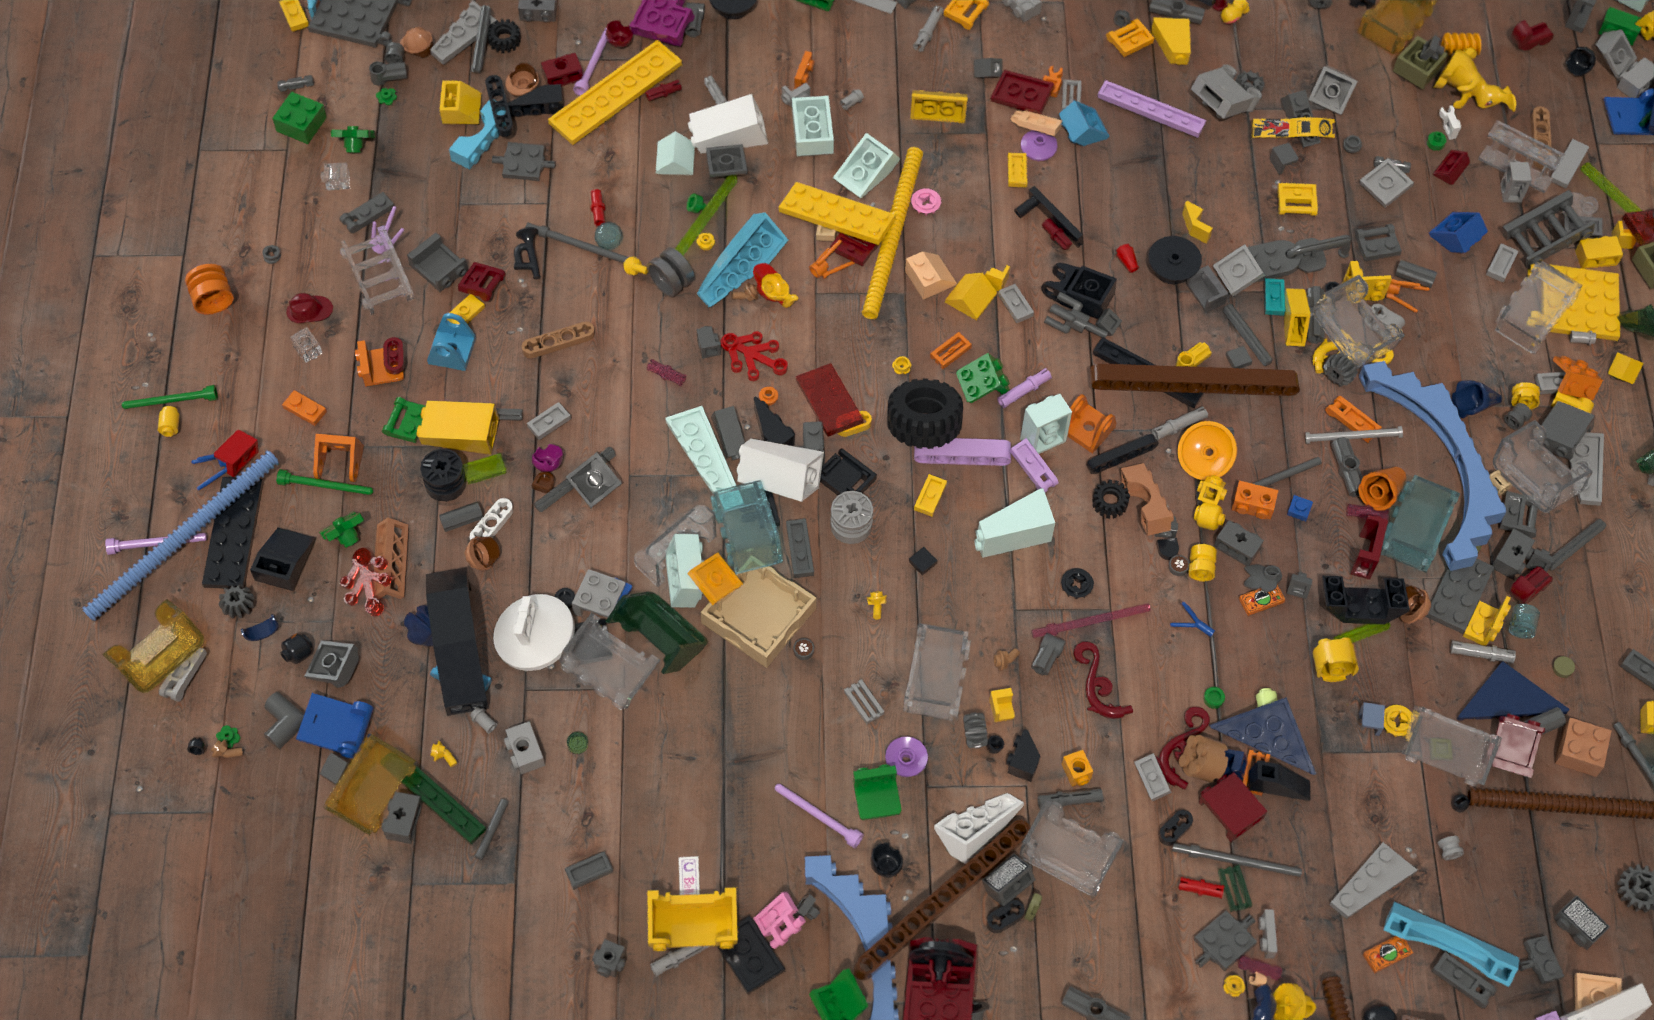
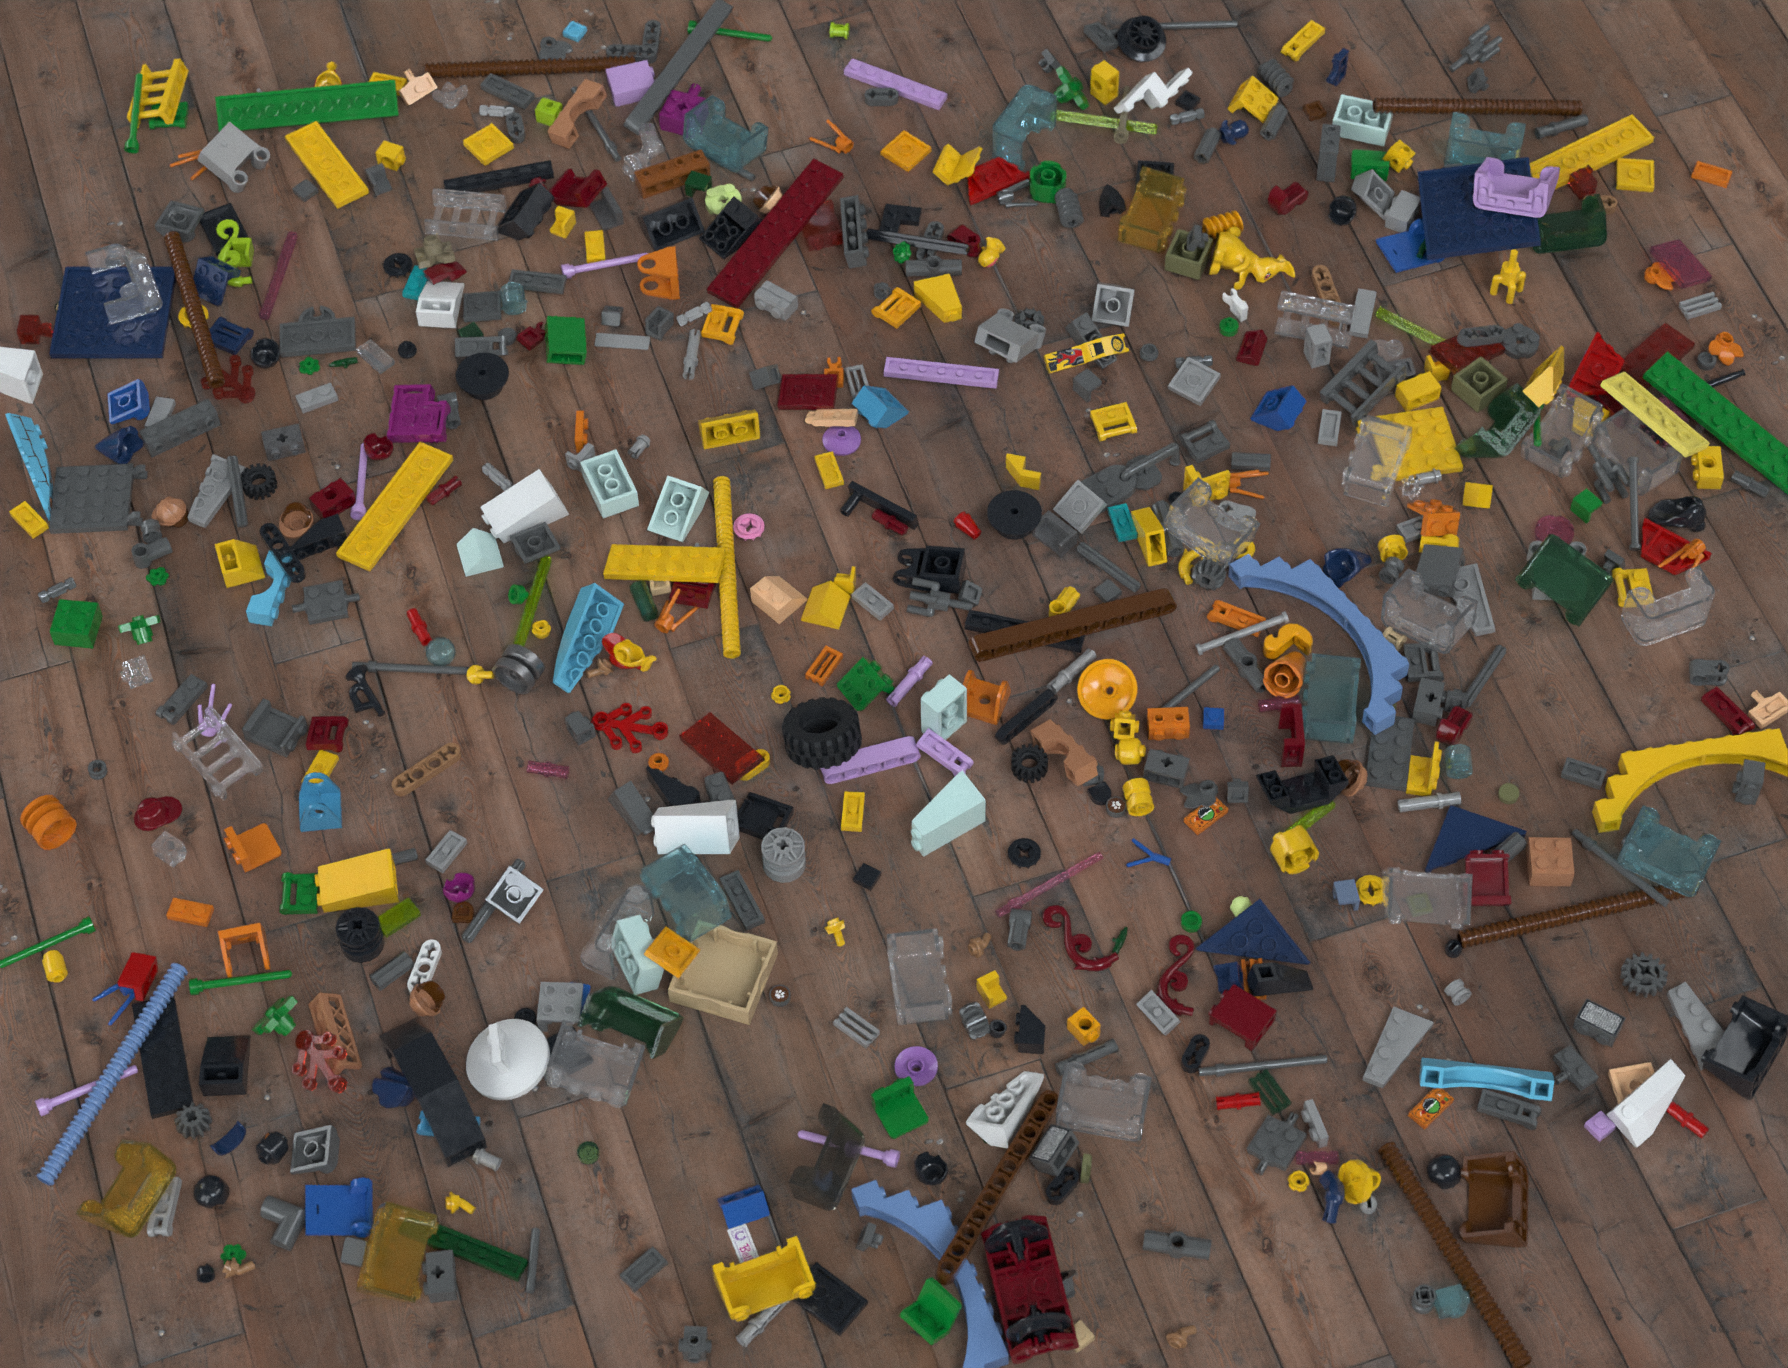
camera: 15 degrees left, 5 degrees down
dark red plate [383,337,405,374] -> none
light grey brick [504,721,545,775] -> none
light aqua wing [665,406,744,513] -> none
bright pink plate [754,892,806,949] -> none
medium nougat brick [1179,735,1228,783] -> none
none -> black hair [193,1175,230,1209]
none -> clear green axle [630,580,659,622]
none -> blue panel [717,1185,770,1229]
none -> clear smoke windscreen [789,1103,865,1210]
none -> dark green helmet [1111,926,1128,955]
none -> light orange animal [1263,623,1313,660]
none -> clear gear [1398,475,1424,500]

